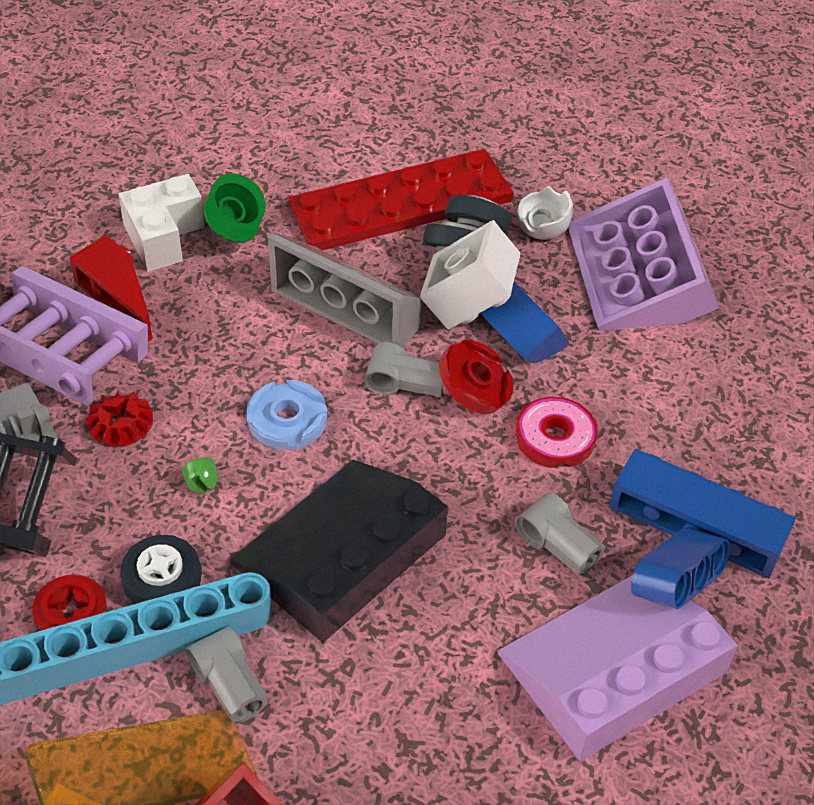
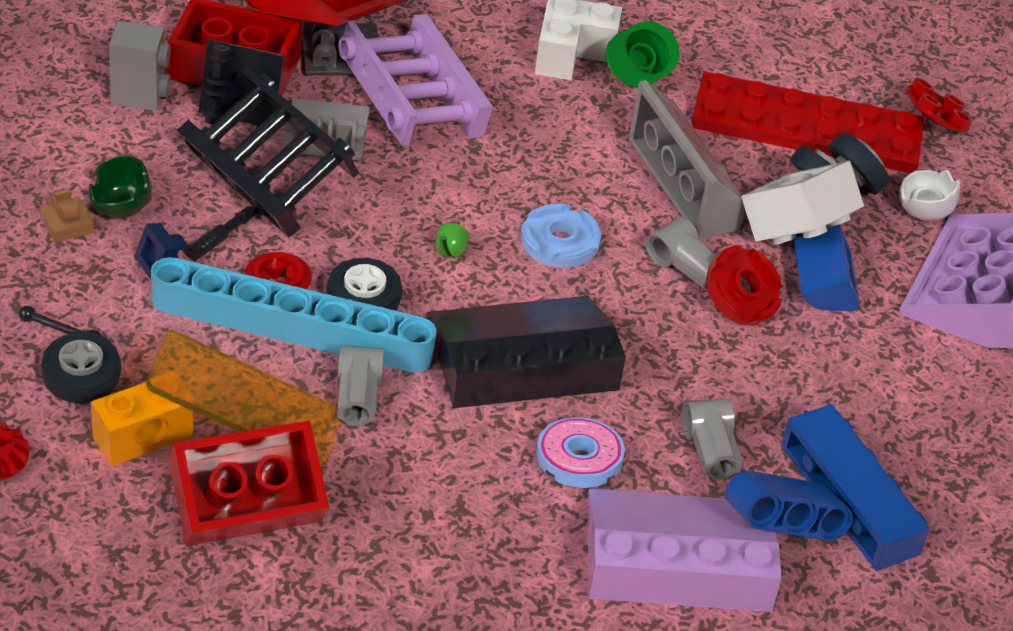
camera: 30 degrees right, 5 degrees down
red slope [69,235,153,342] -> none
red gear [86,390,153,447] -> none
tile [515,396,597,468] -> none
none -> tile [536,417,625,488]
none -> red dish [906,77,972,132]

